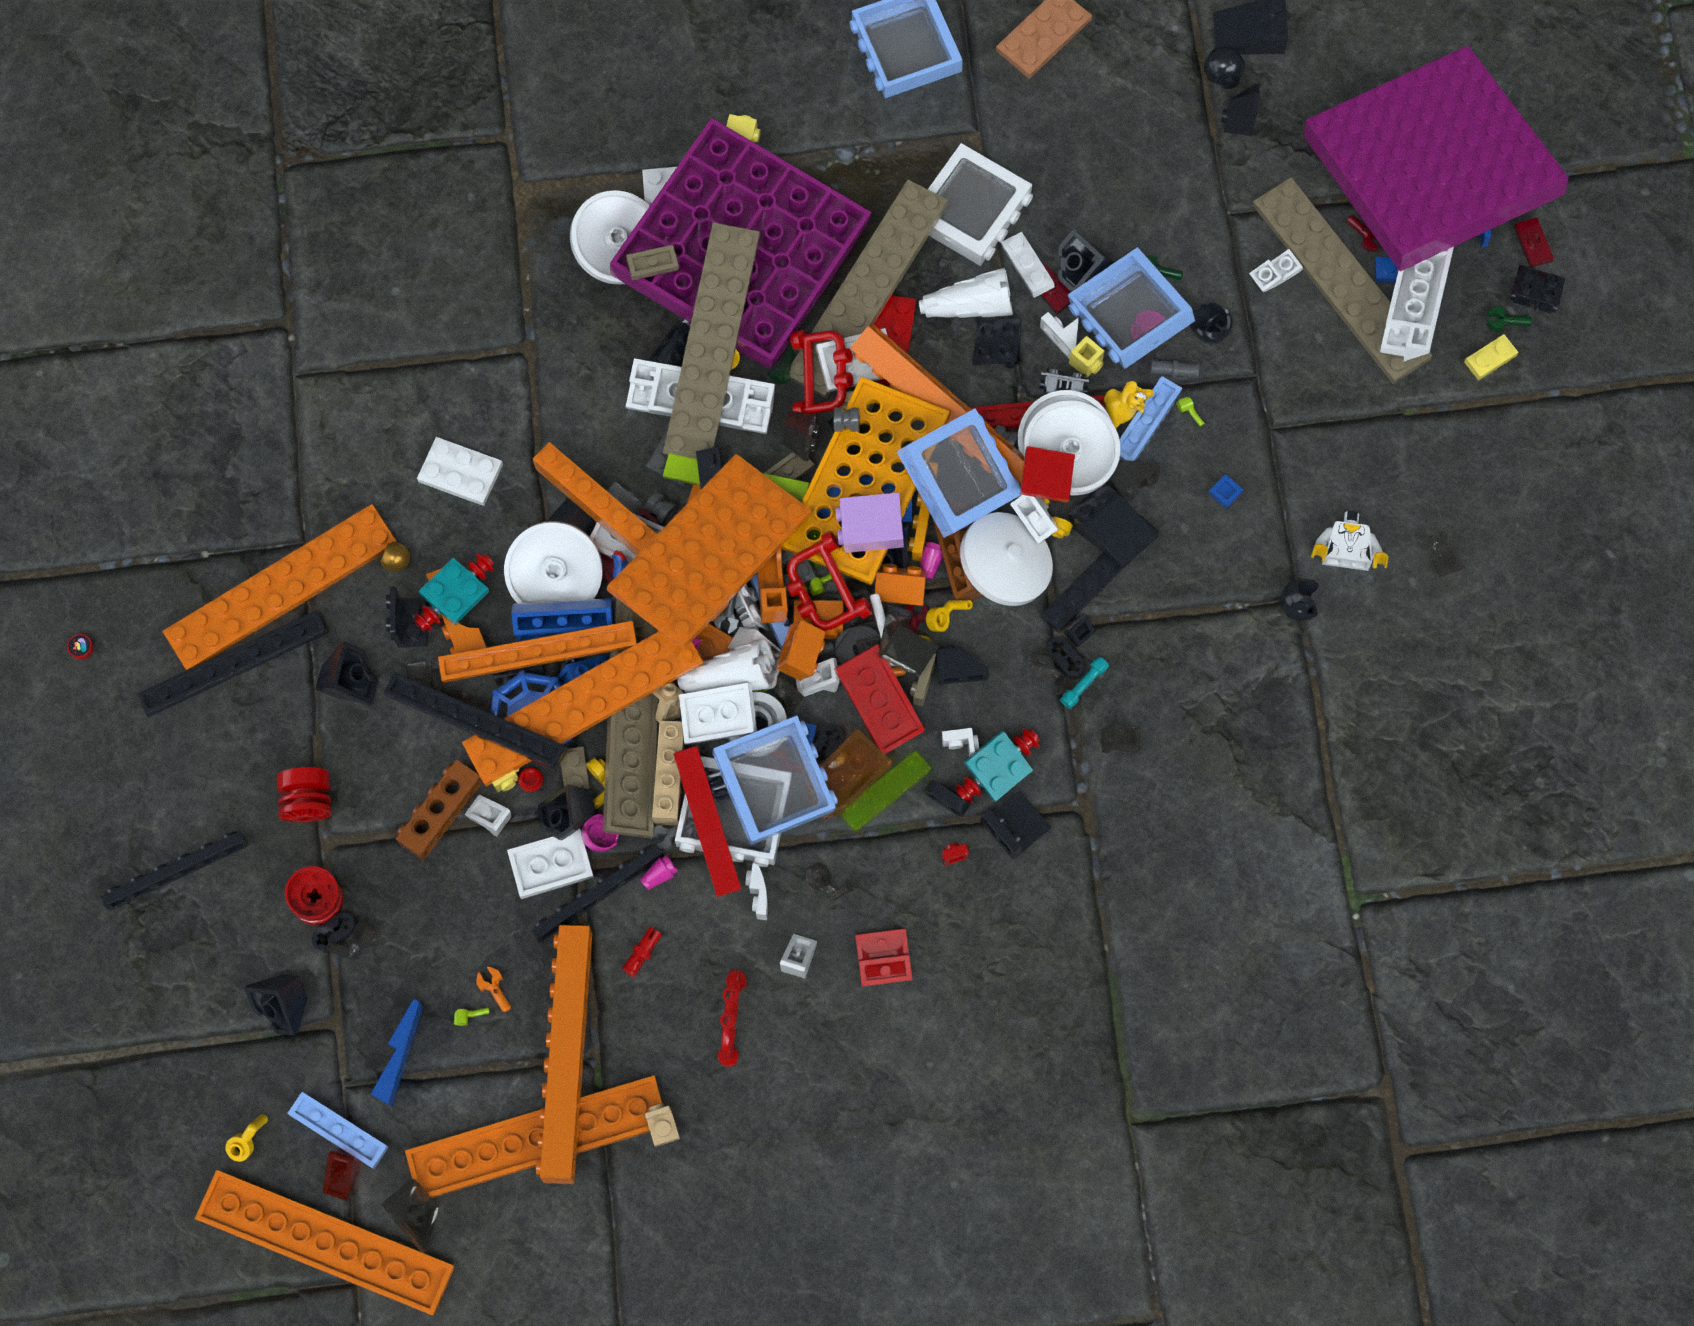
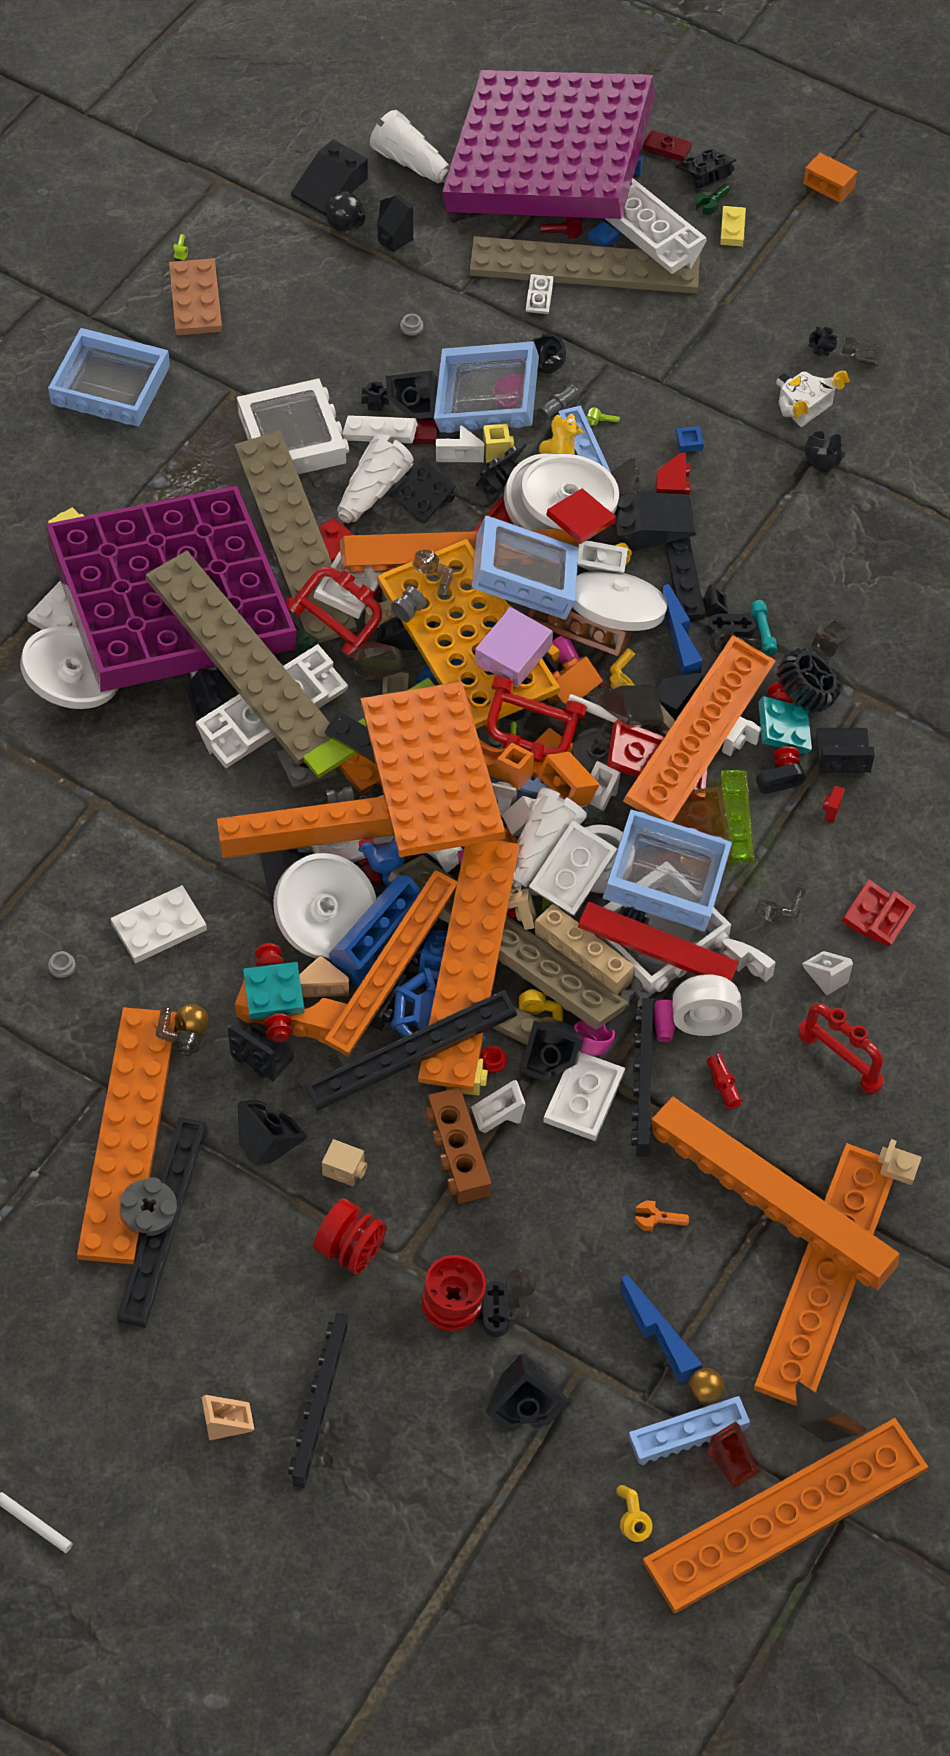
camera: 55 degrees left, 15 degrees down
tile [67,634,94,660] -> none
lime hand [454,1007,489,1026] -> none
dark tan plate [626,245,679,280] -> none
none -> light grey plate [48,951,76,978]
none -> dark grey plate [120,1177,177,1236]
none -> clear smoke plate [156,1007,201,1056]
none -> light nougat slope [202,1395,255,1441]
none -> light nougat slope [299,955,349,997]
none -> tan brick [322,1139,367,1187]
none -> black gear [361,381,389,411]
none -> white cone [370,110,450,183]
none -> light grey plate [400,314,423,336]
none -> clear smoke plate [412,550,454,595]
none -> orange plate [623,635,776,823]
none -> red slope [655,453,690,495]
none -> blue slope [662,584,703,676]
none -> white piece [672,975,742,1036]
none -> pearl gold piece [688,1368,724,1406]
none -> black gear [776,648,841,713]
none -> orange brick [803,152,858,203]
none -> black gear [808,326,838,356]

